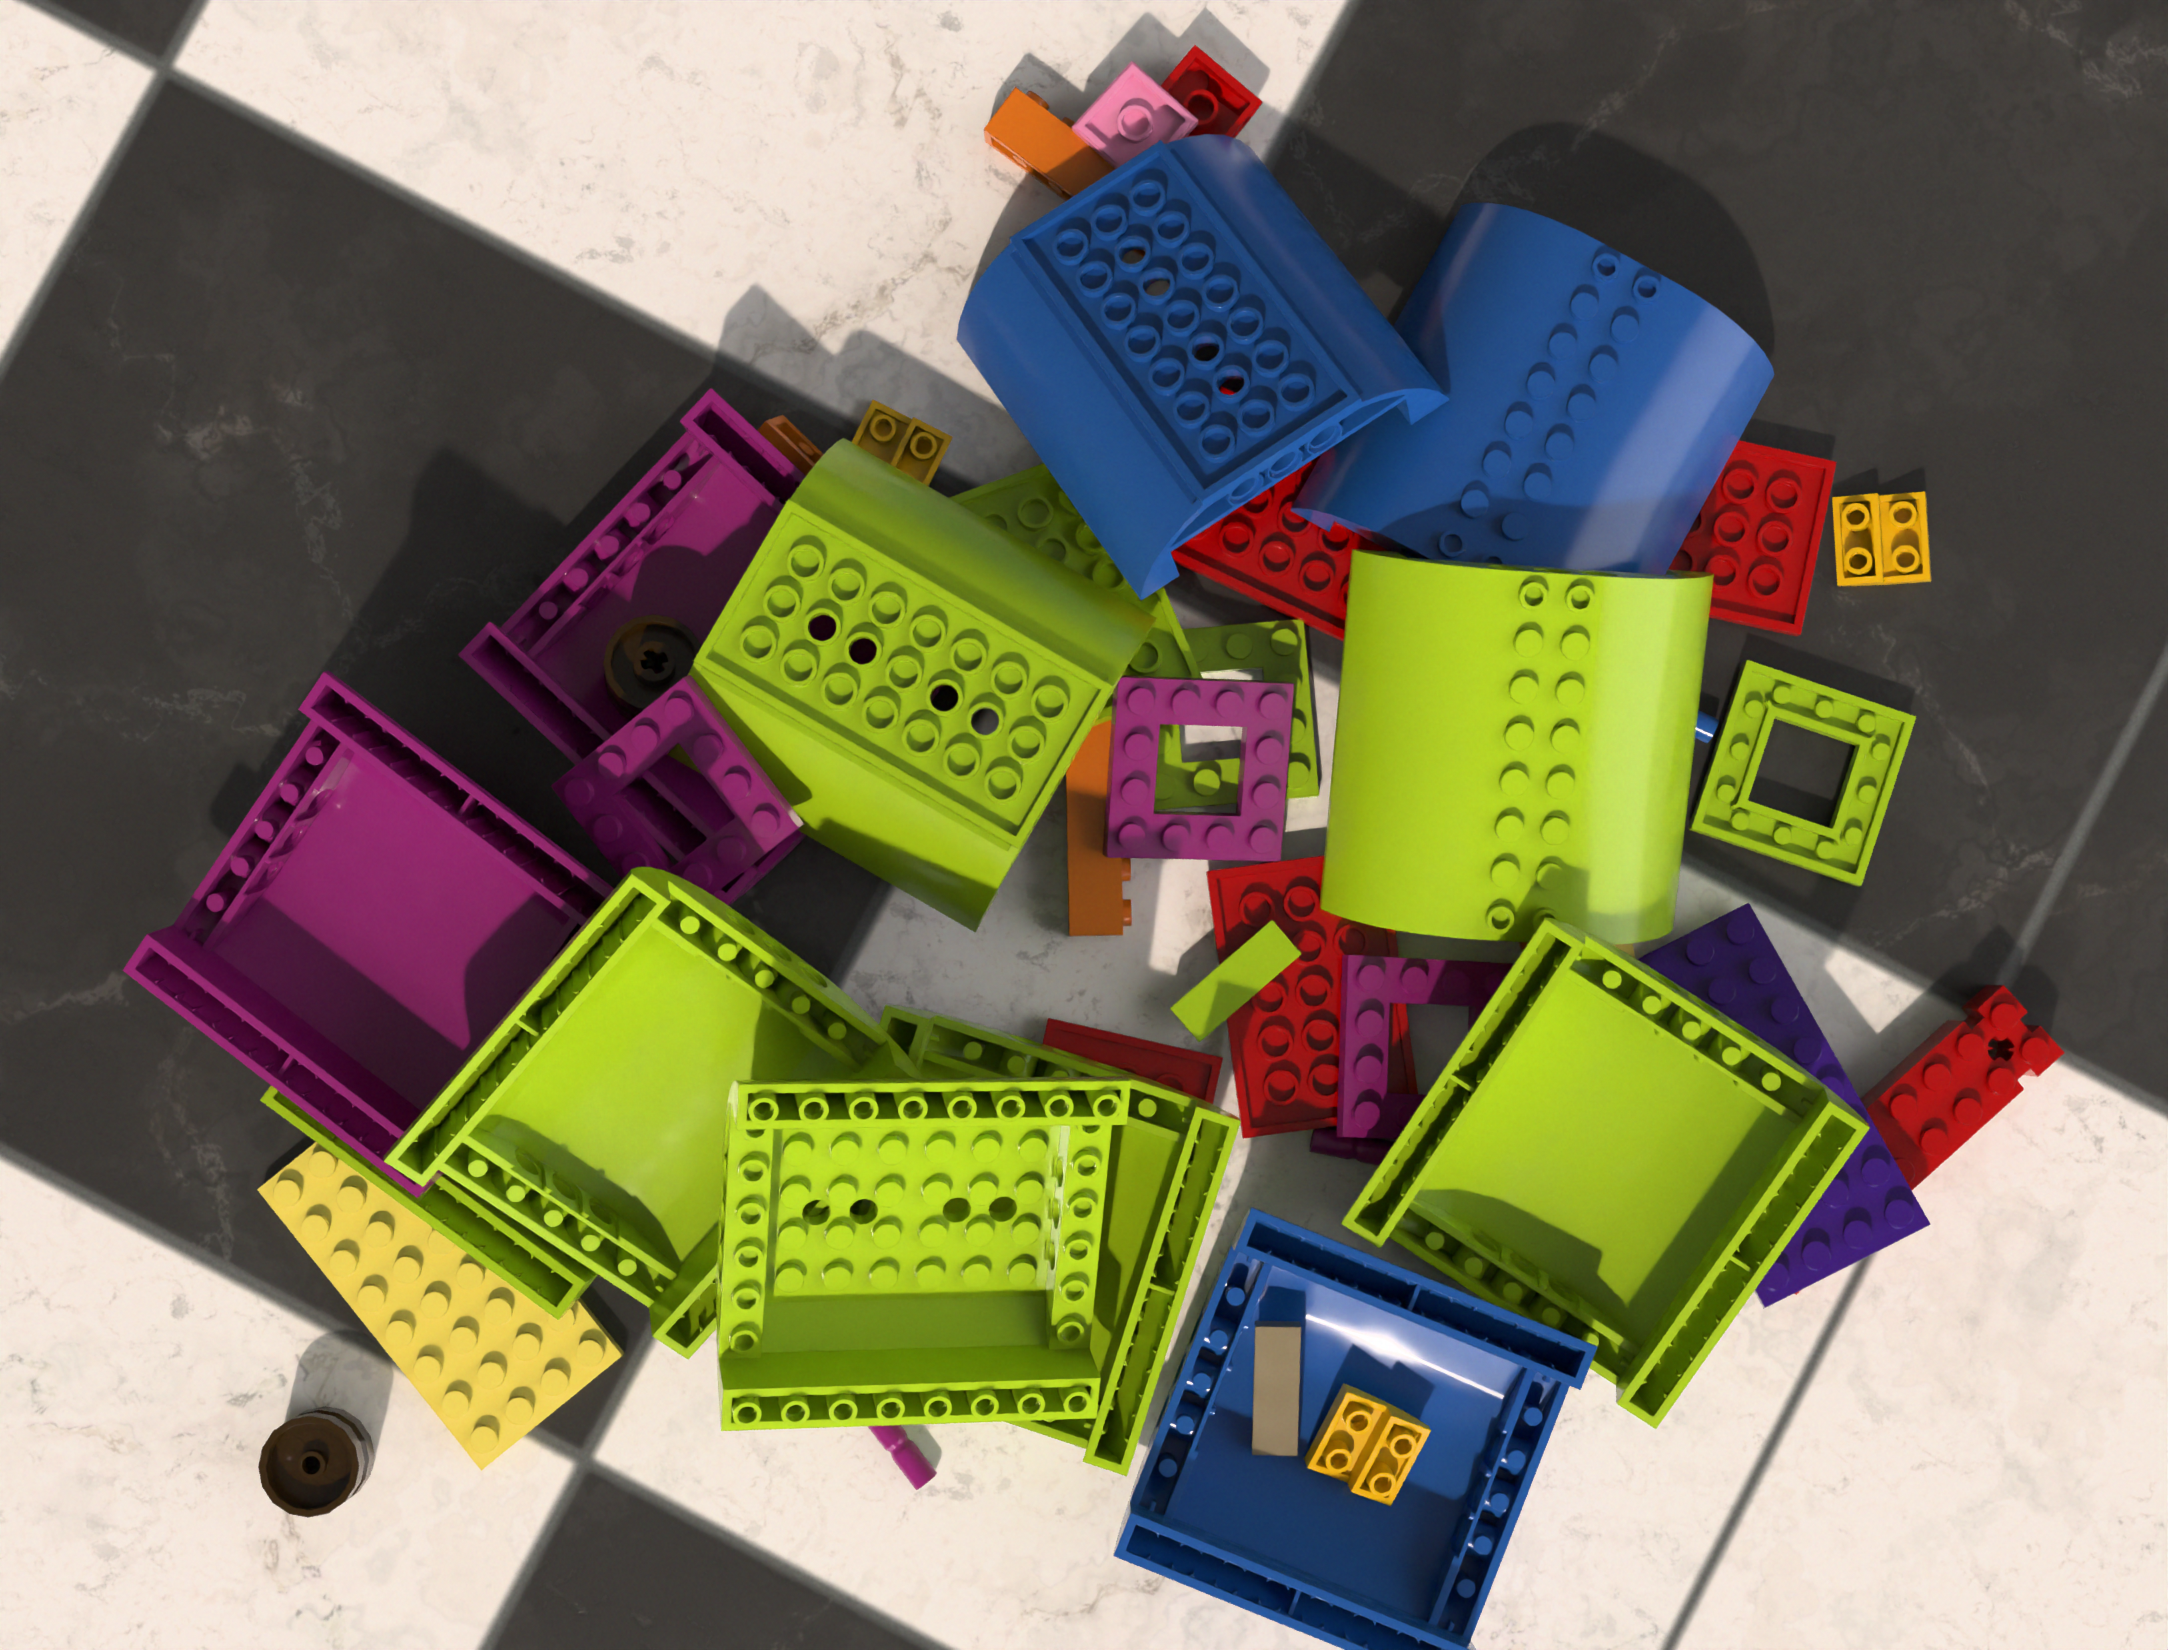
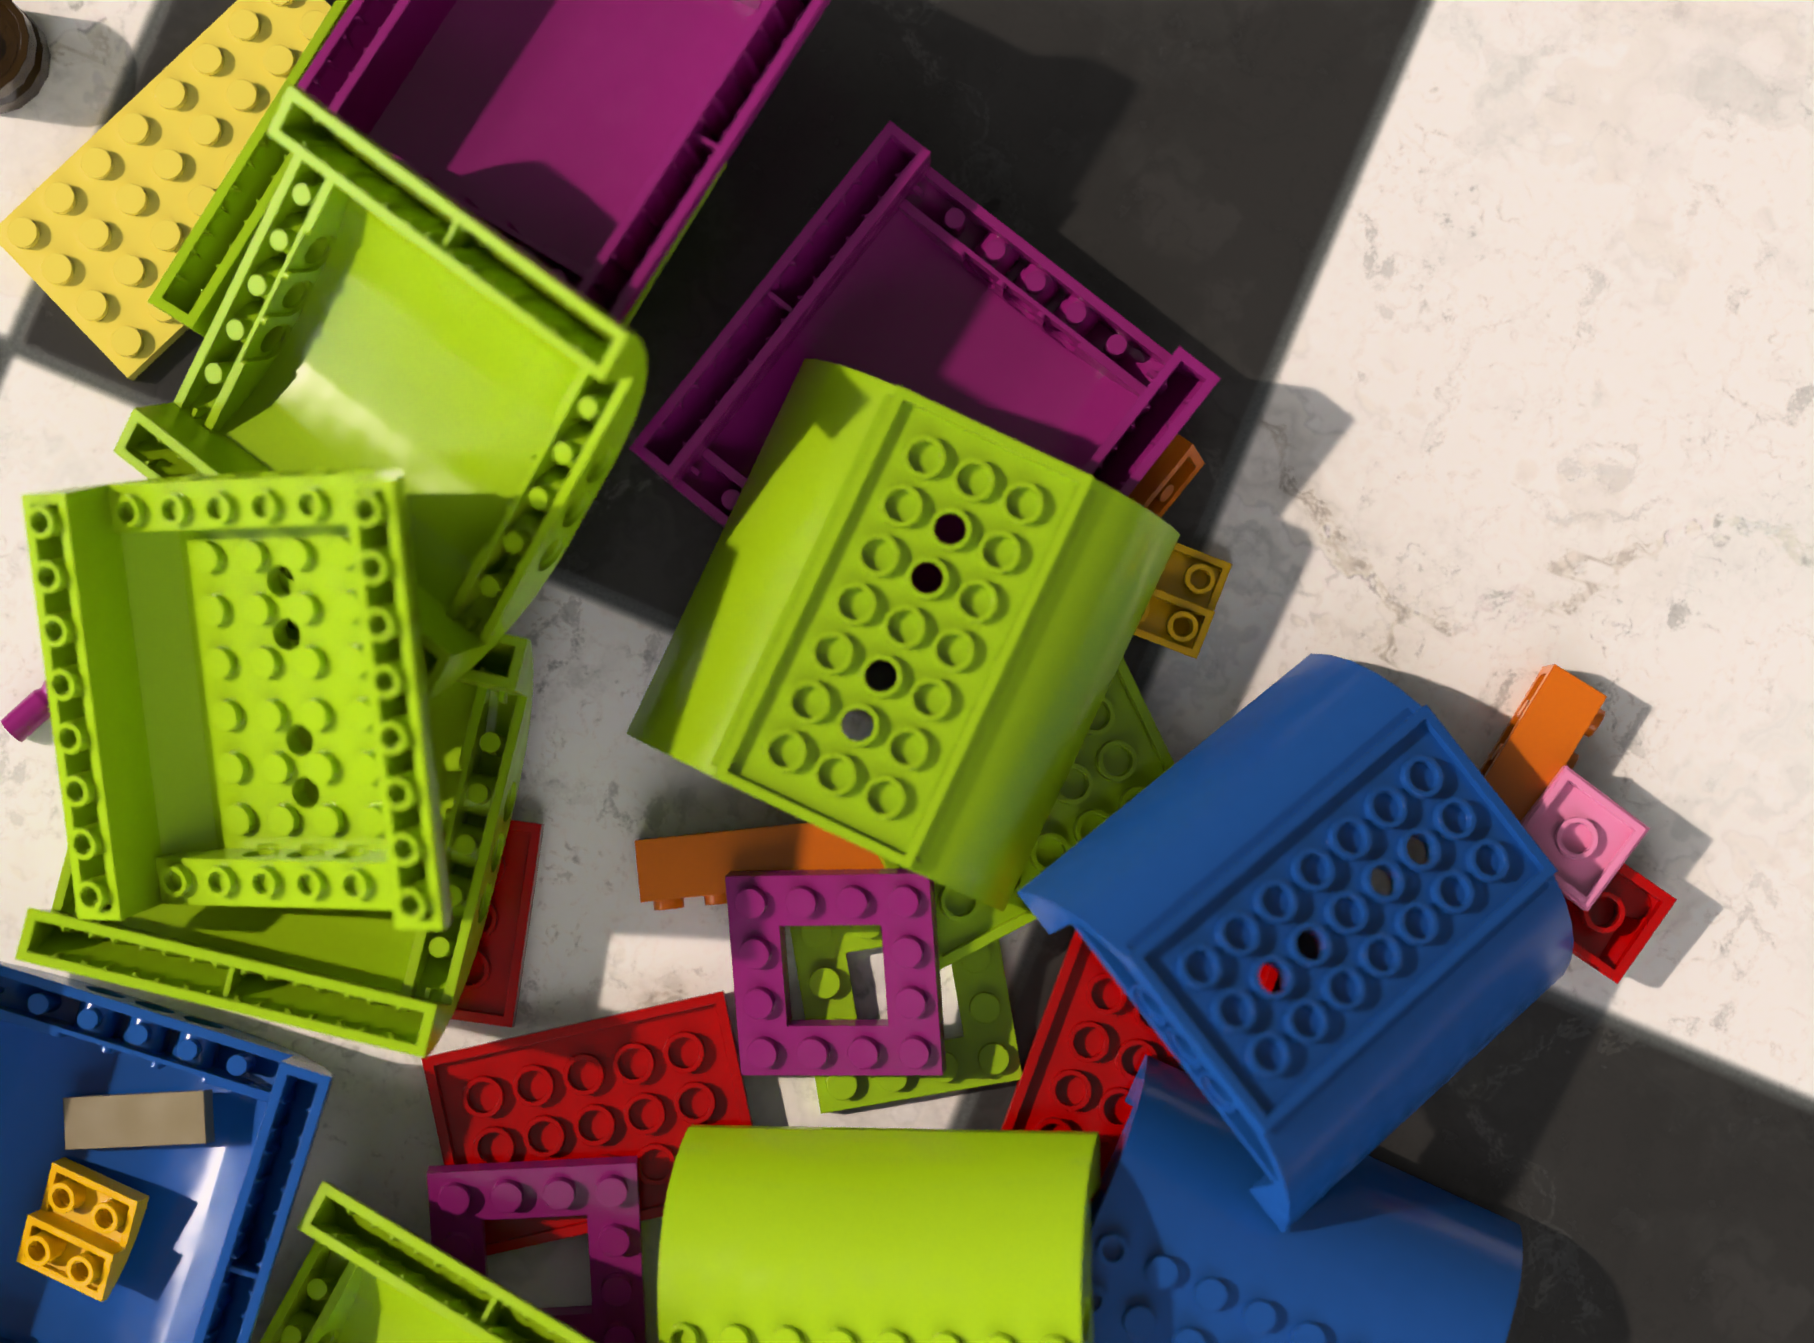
camera: 85 degrees right, 0 degrees up
magenta plate [551,675,804,895] -> none
dark brown wheel [603,614,701,721] -> none
lime tile [1170,920,1301,1042] -> none
magenta piece [1309,1128,1394,1166] -> none

